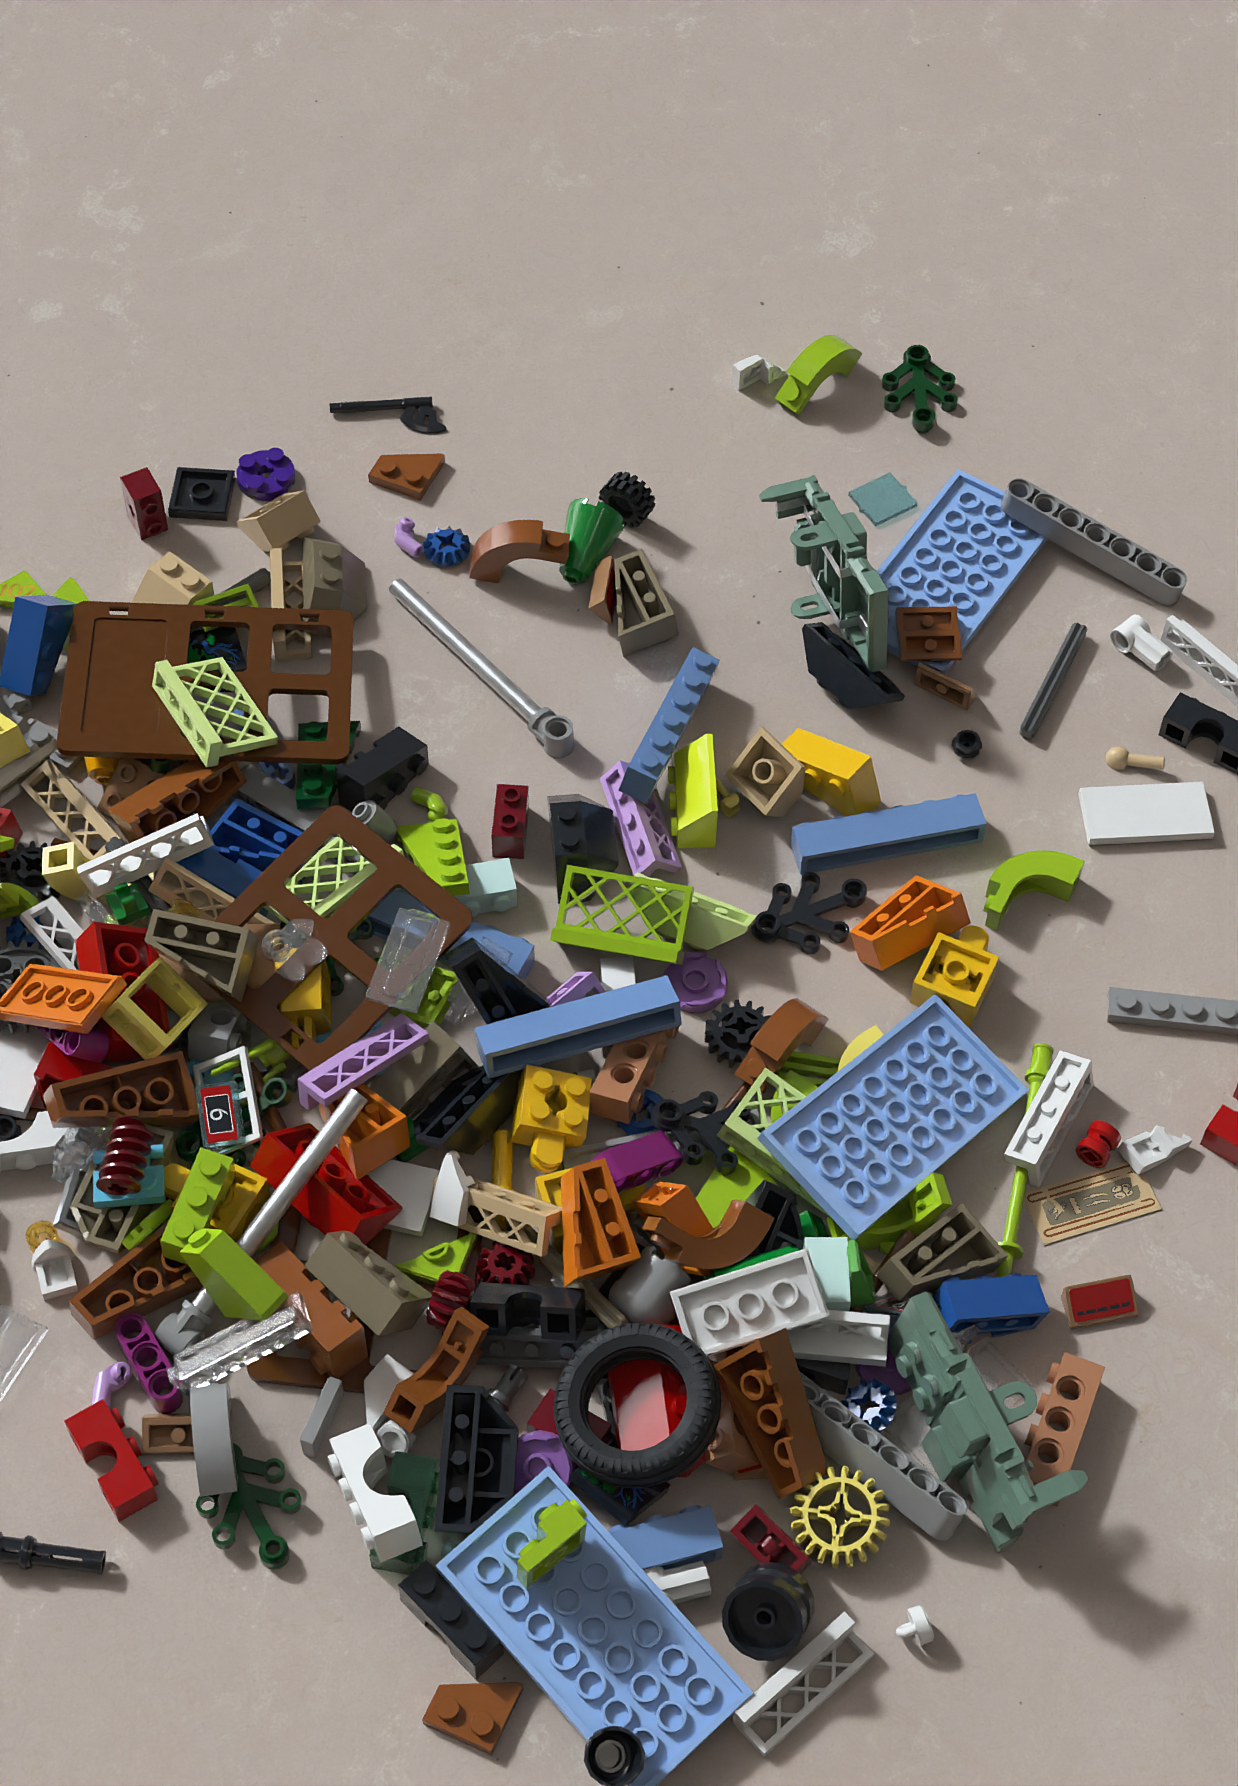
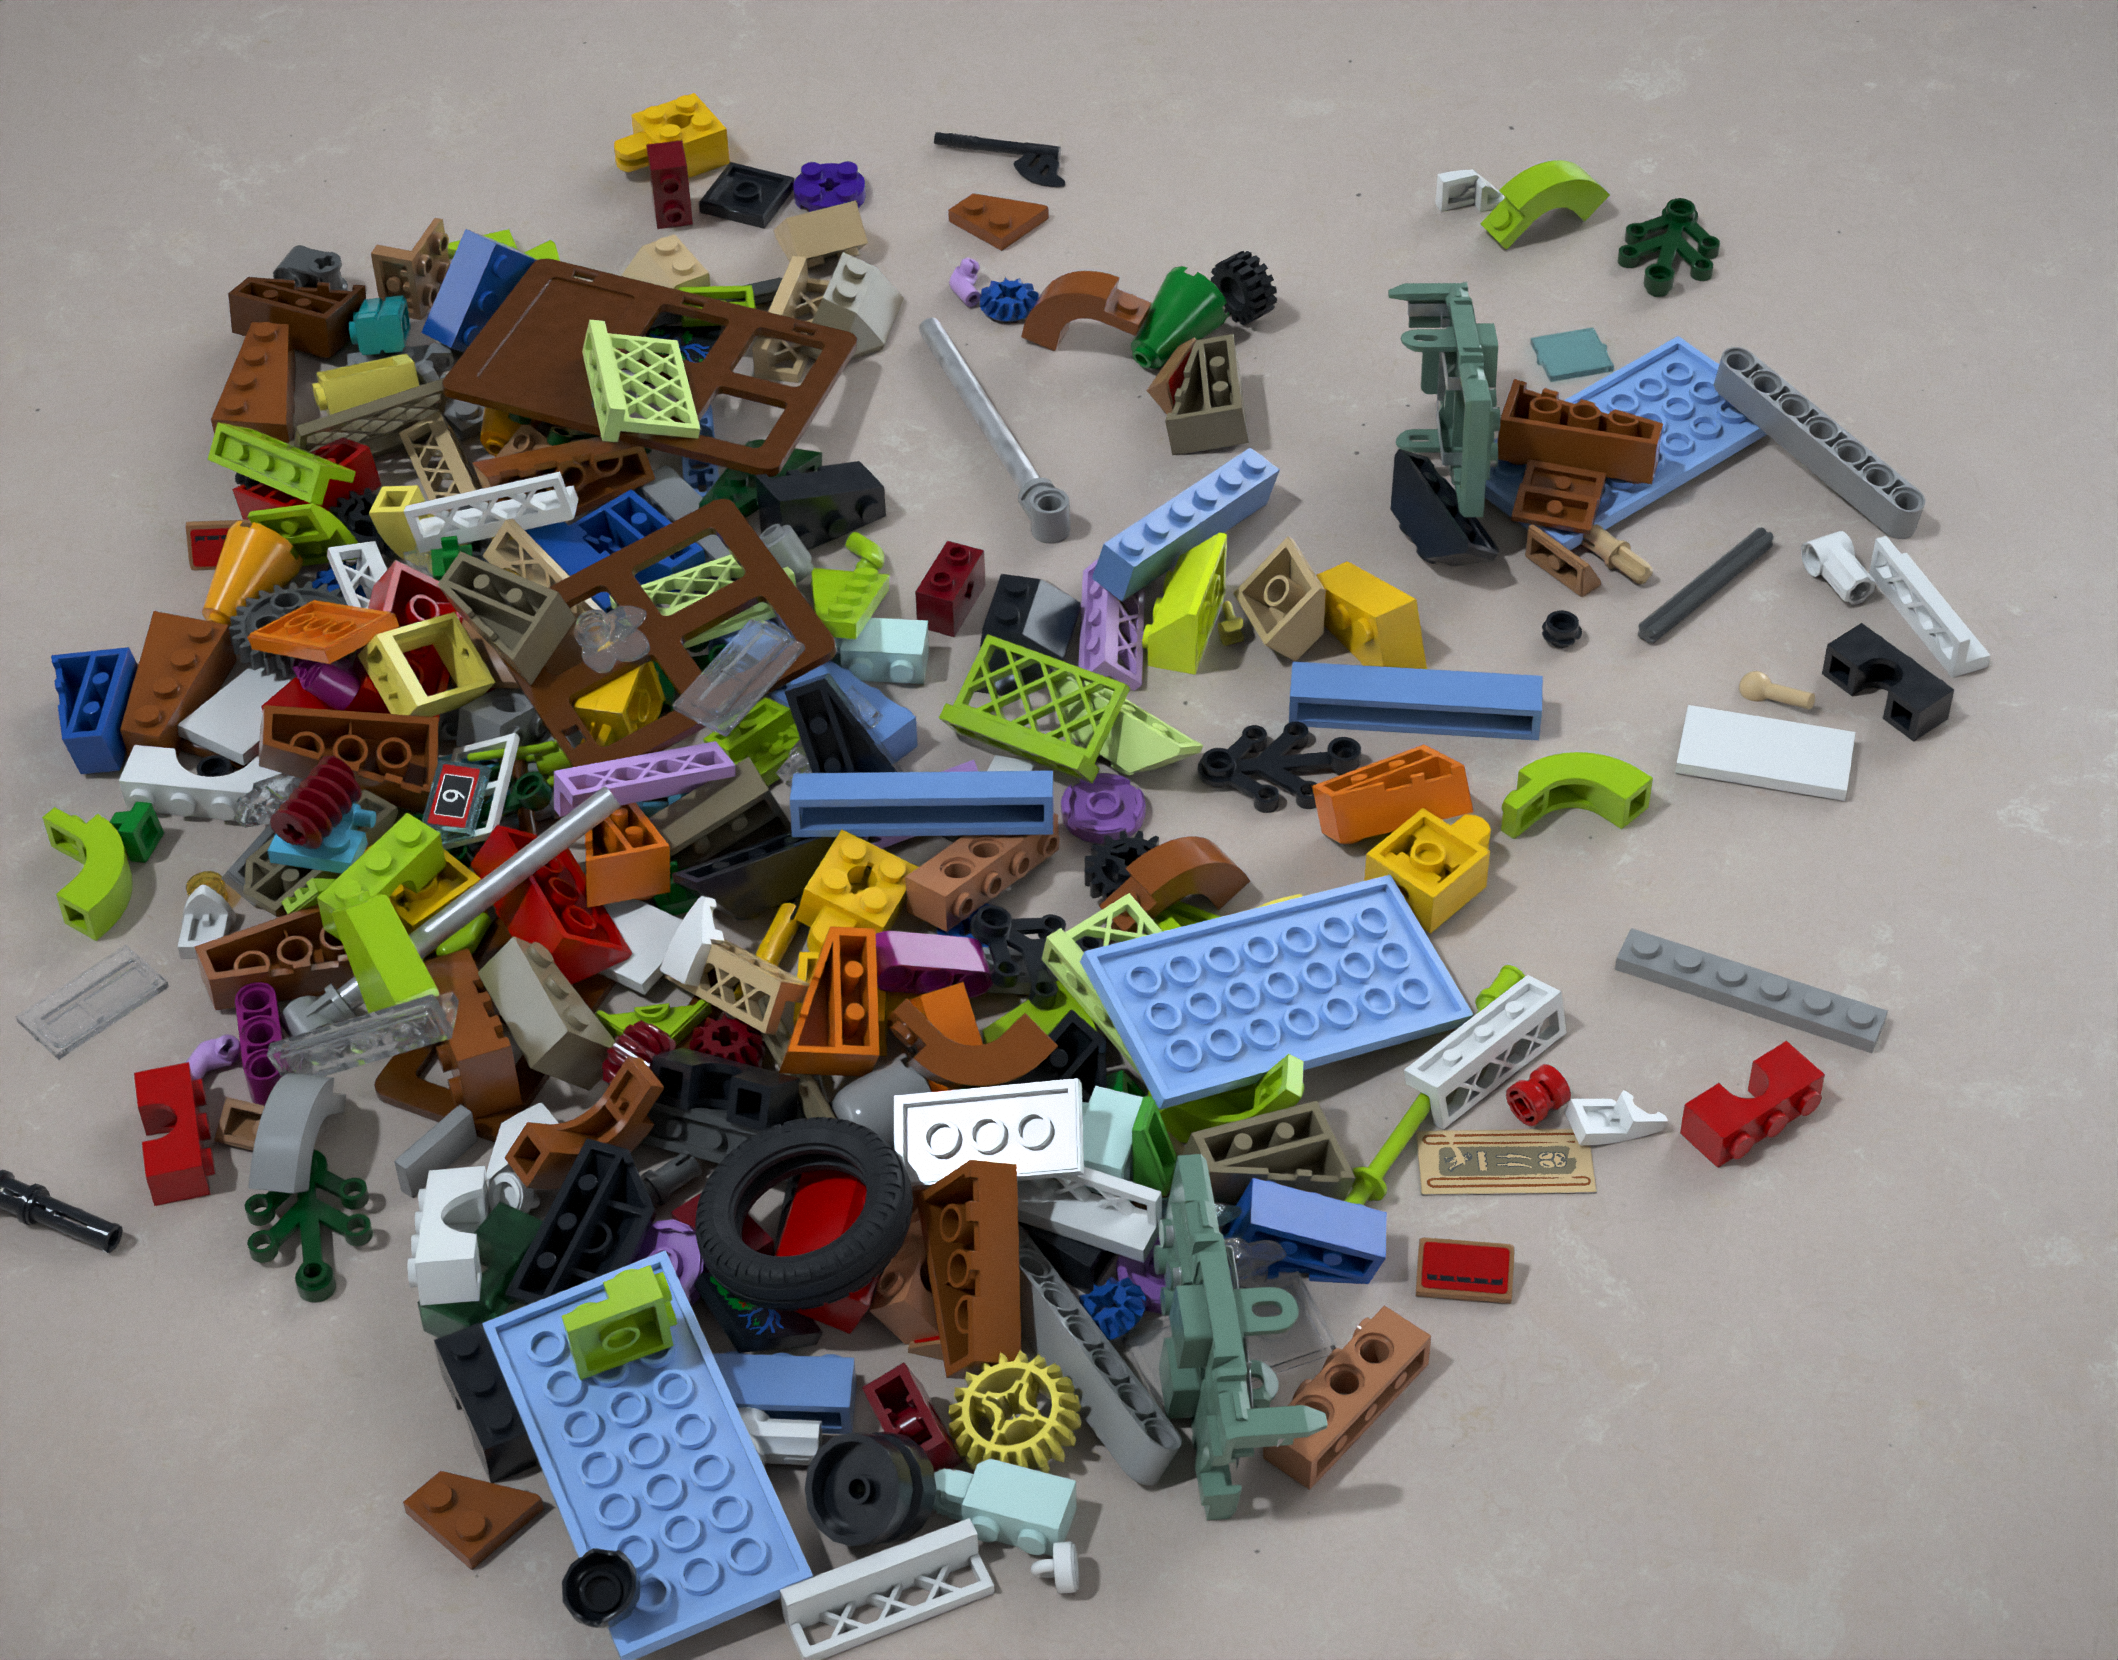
camera: 20 degrees right, 10 degrees down
none -> yellow brick [614,93,730,178]
none -> light aqua hinge [933,1459,1077,1556]
none -> dark orange wedge [1497,379,1663,484]
none -> tan axle [1582,524,1653,584]

